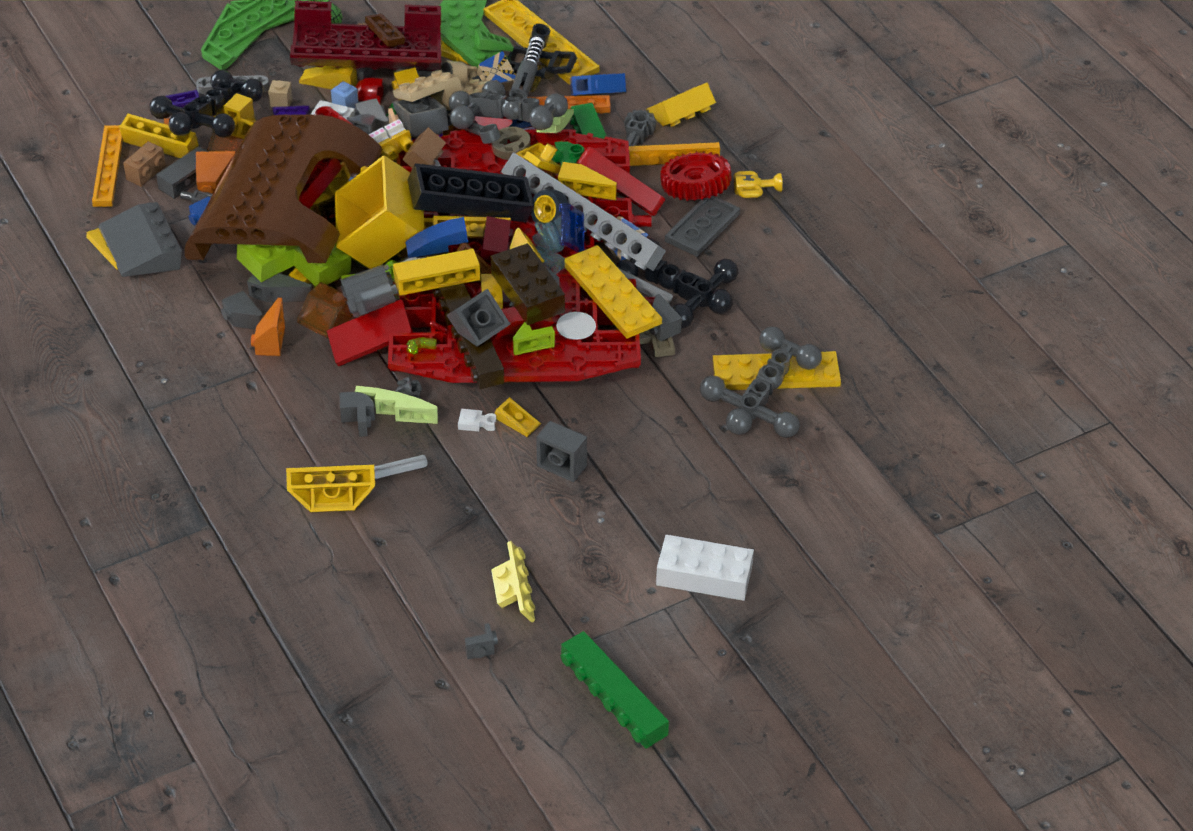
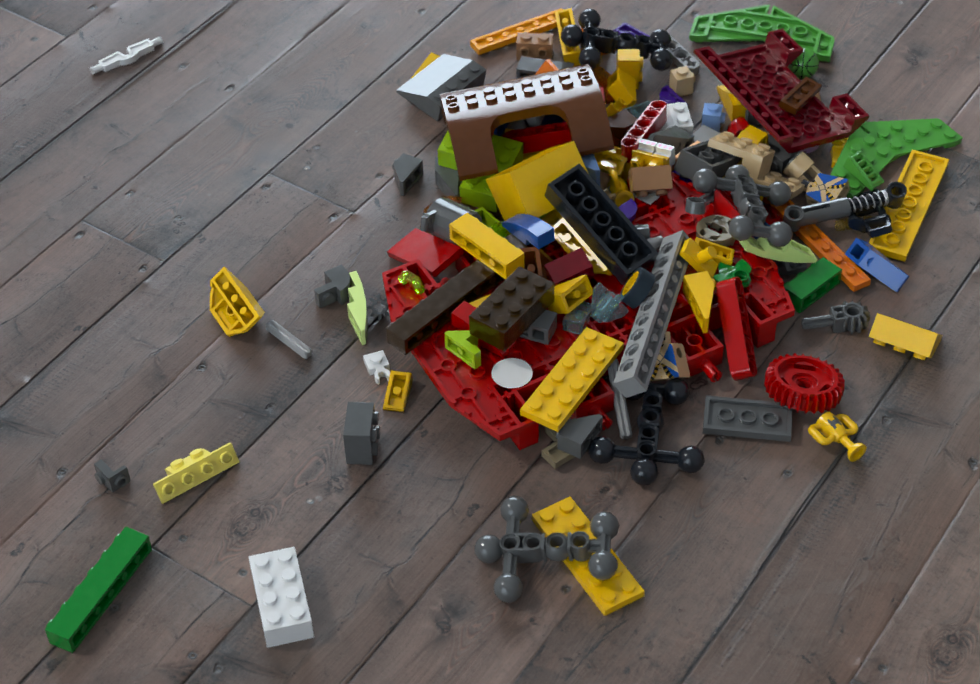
camera: 65 degrees right, 0 degrees up
orange slope [251,298,285,356] -> none
dark grey slope [447,289,510,346] -> none
clear blue plate [559,203,584,253] -> none
light orange plate [629,142,720,166] -> none

